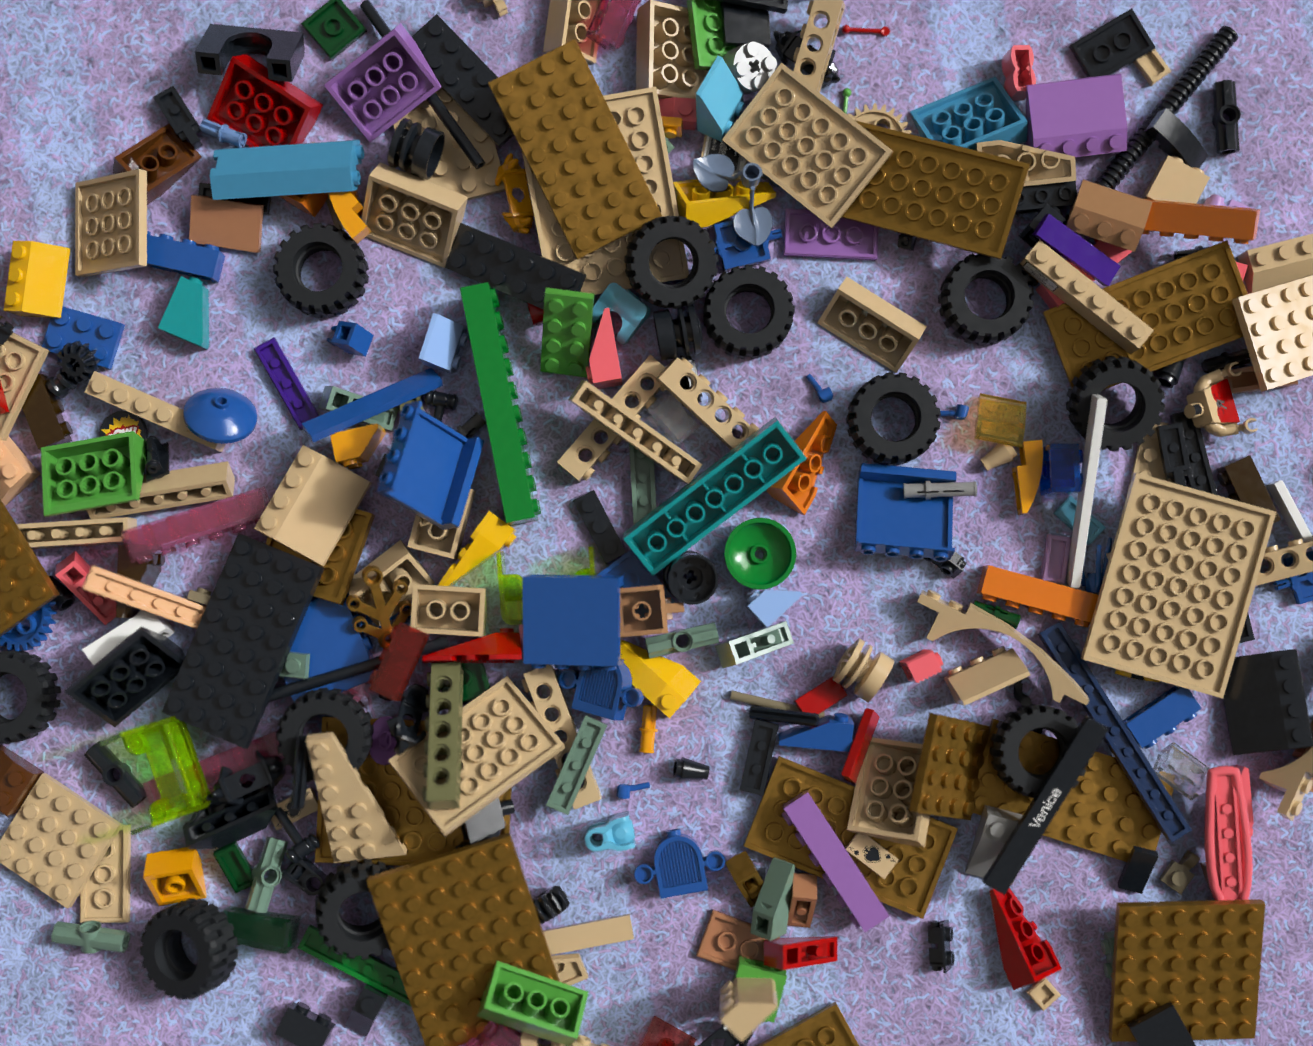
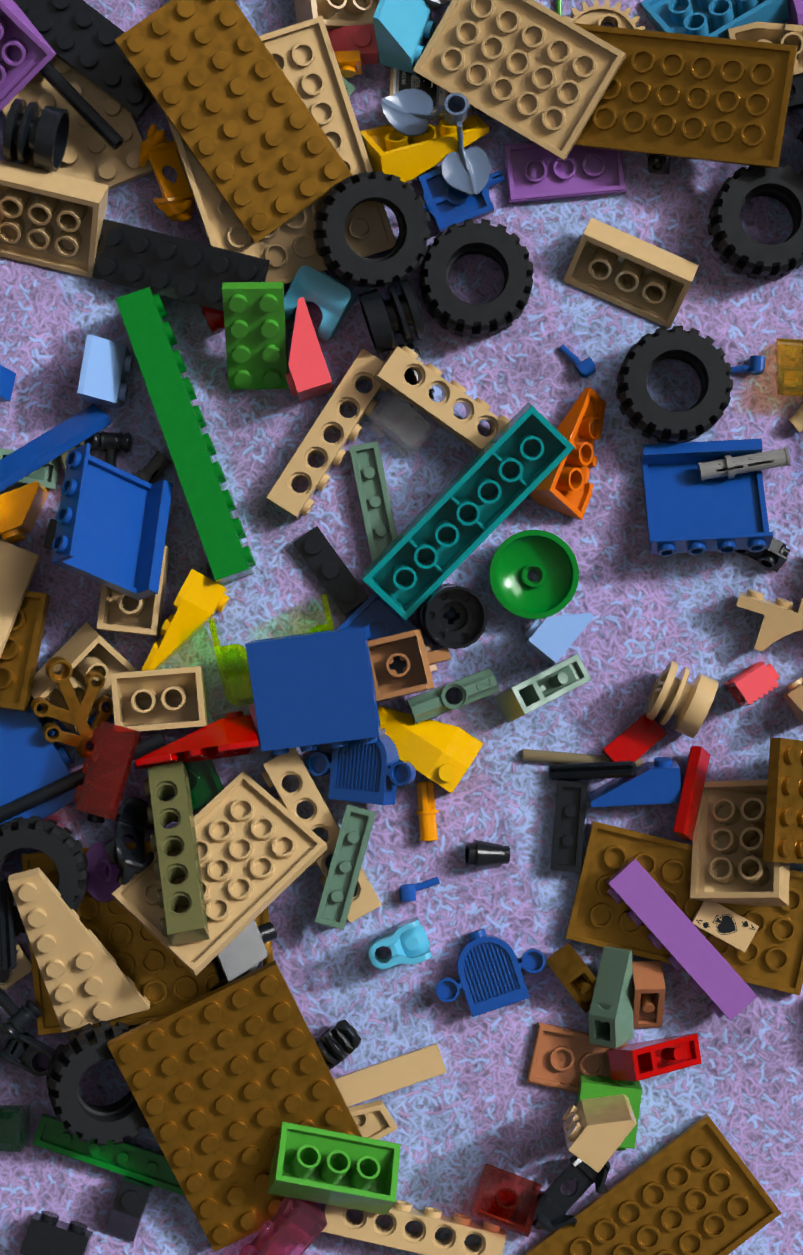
camera: 10 degrees left, 0 degrees up
tan brick [568,380,702,484] -> none

